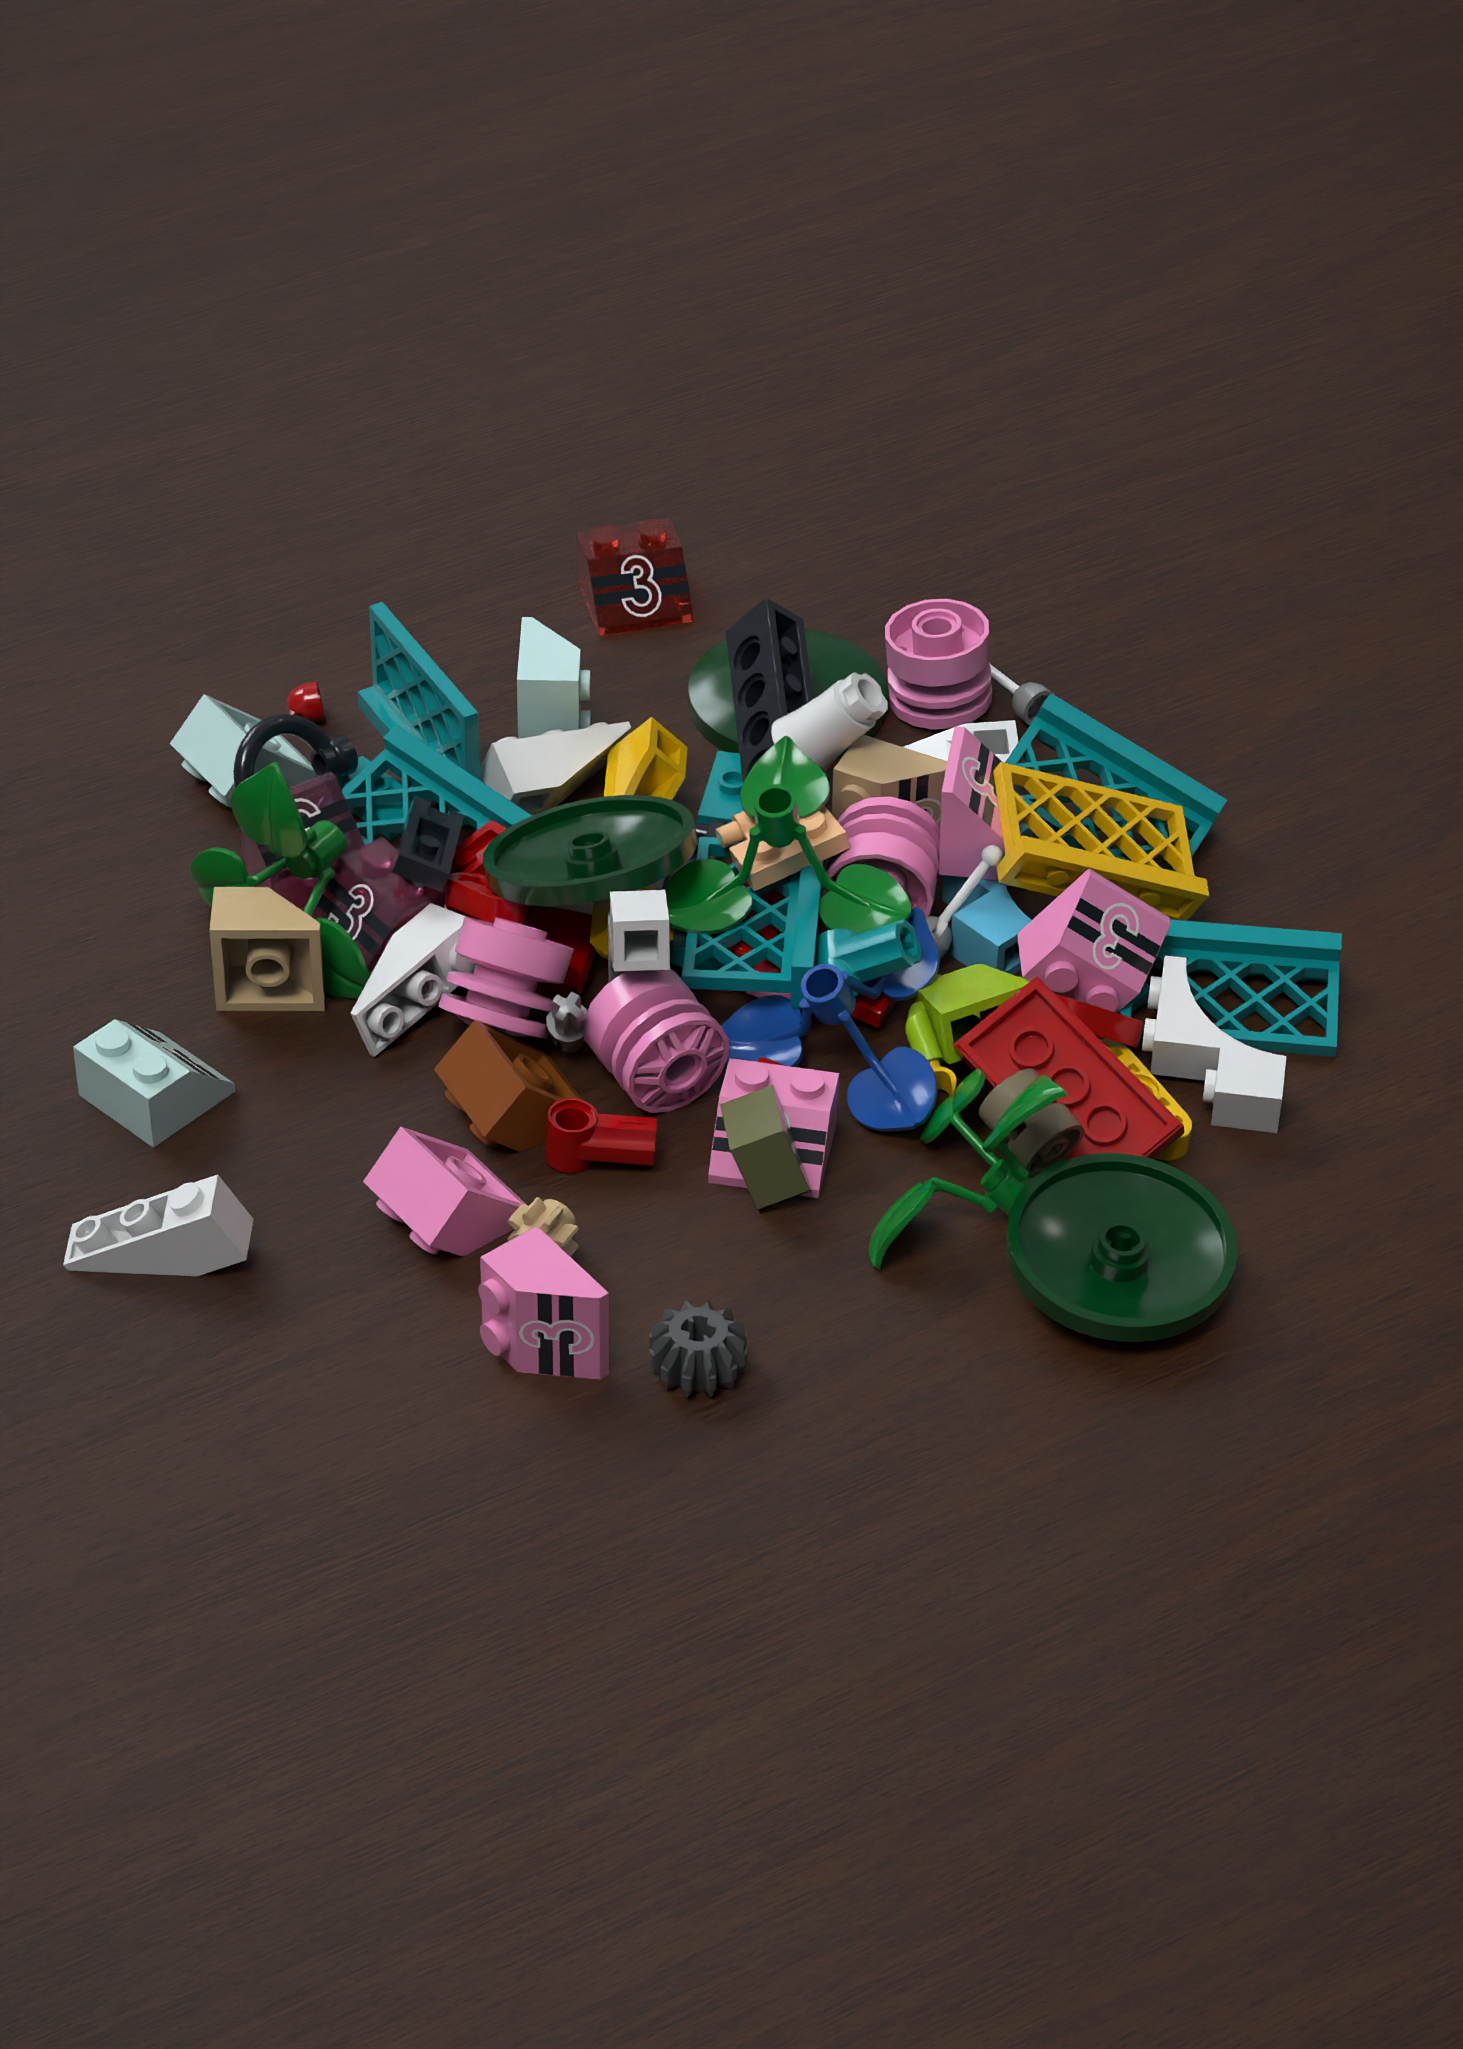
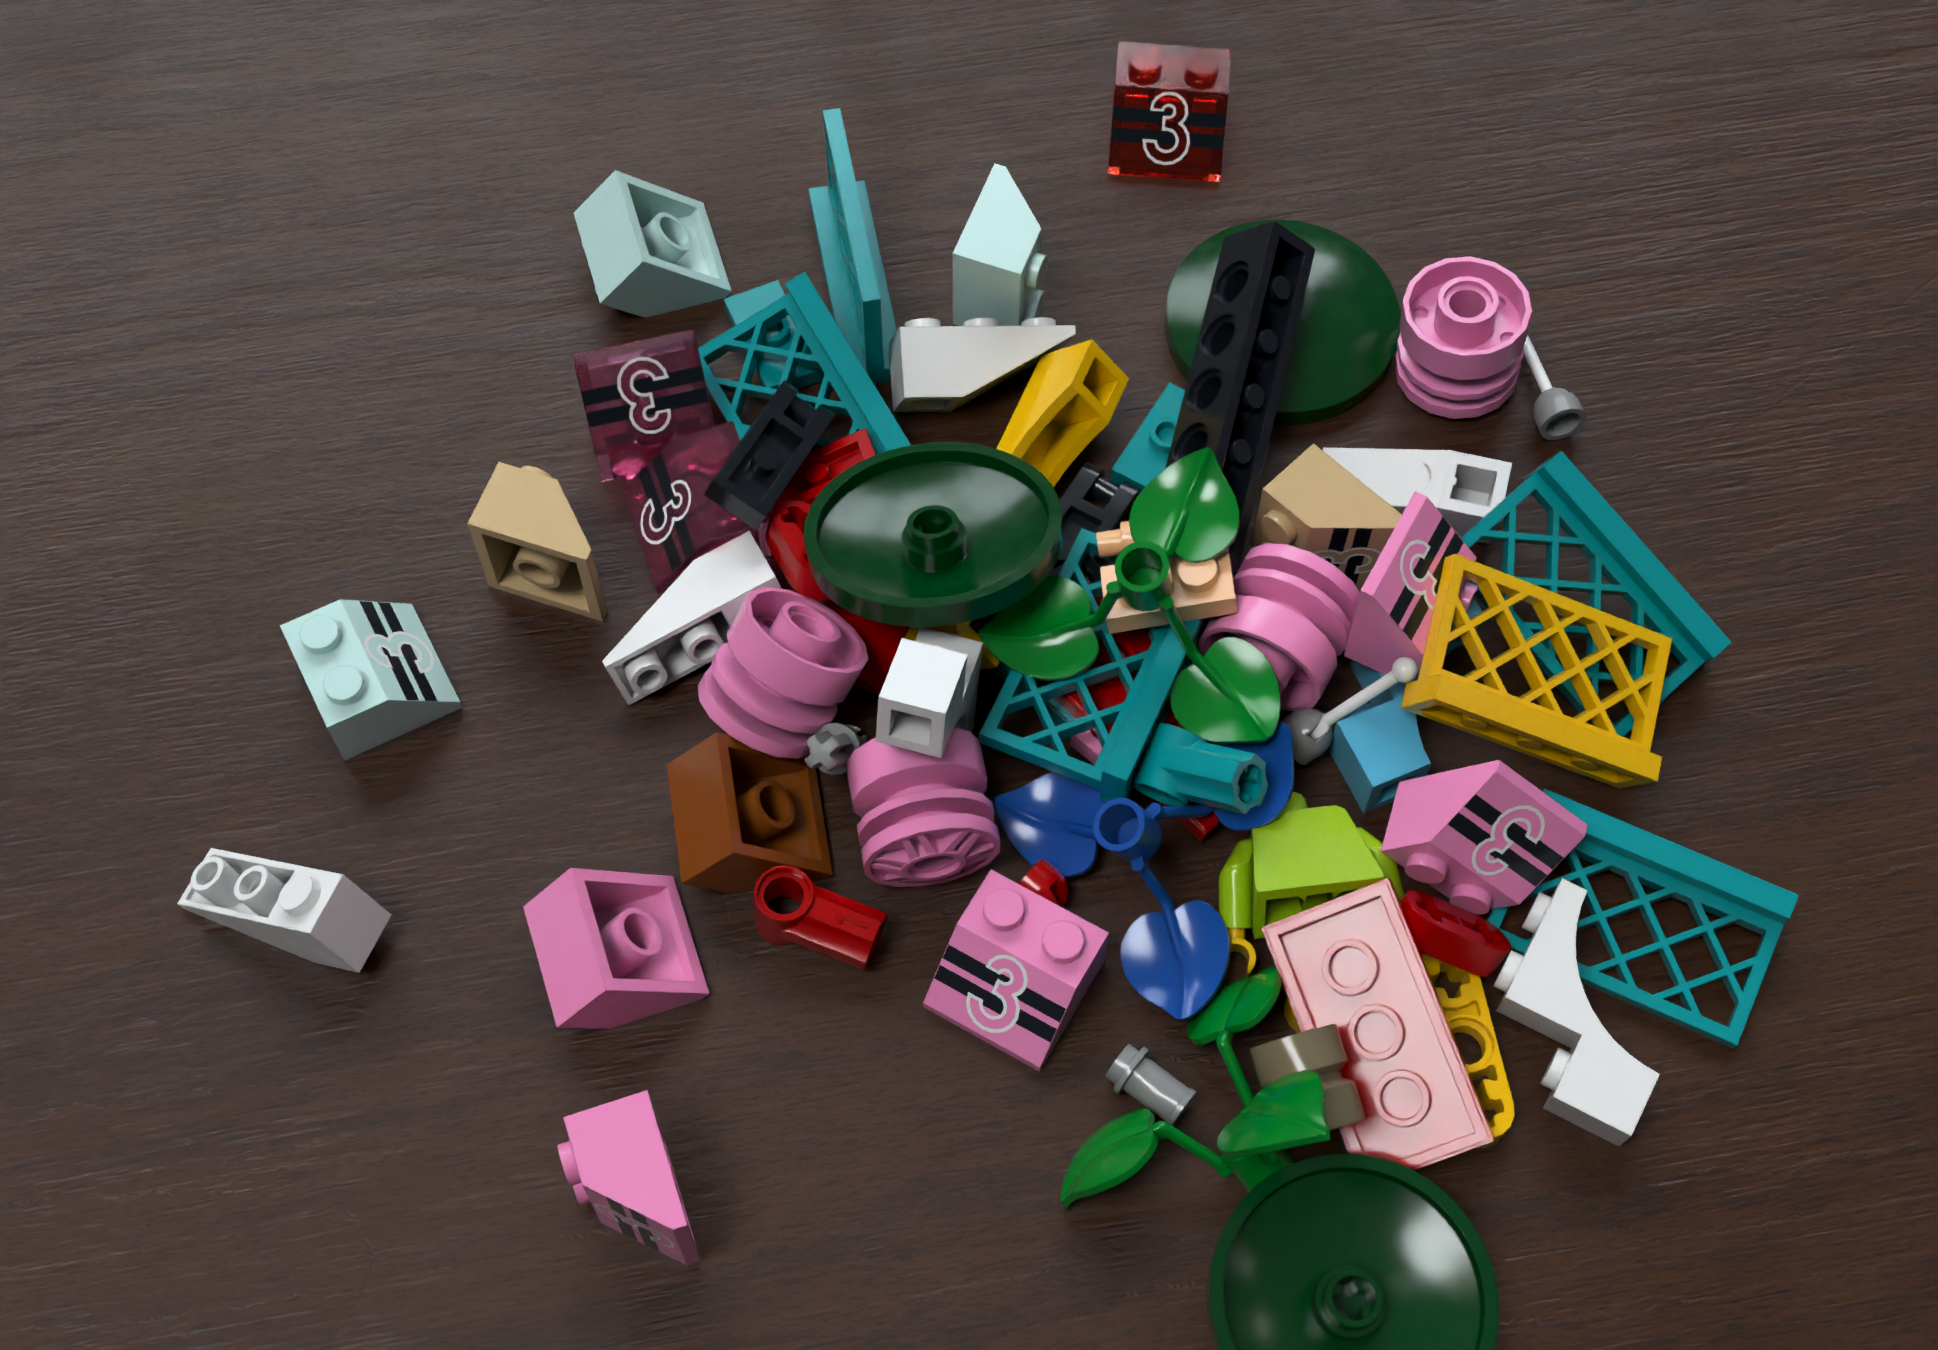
camera: 20 degrees right, 20 degrees up
green plant [189,762,371,999] -> none
black piece [233,714,358,828] -> none
red hinge [287,681,326,723] -> none
tan gear [507,1197,579,1257] -> none
dark grey gear [649,1299,748,1398] -> none
olive slope [720,1085,812,1211] -> none
white plant [771,672,888,773] -> none
none -> light grey pin [1105,1044,1197,1126]

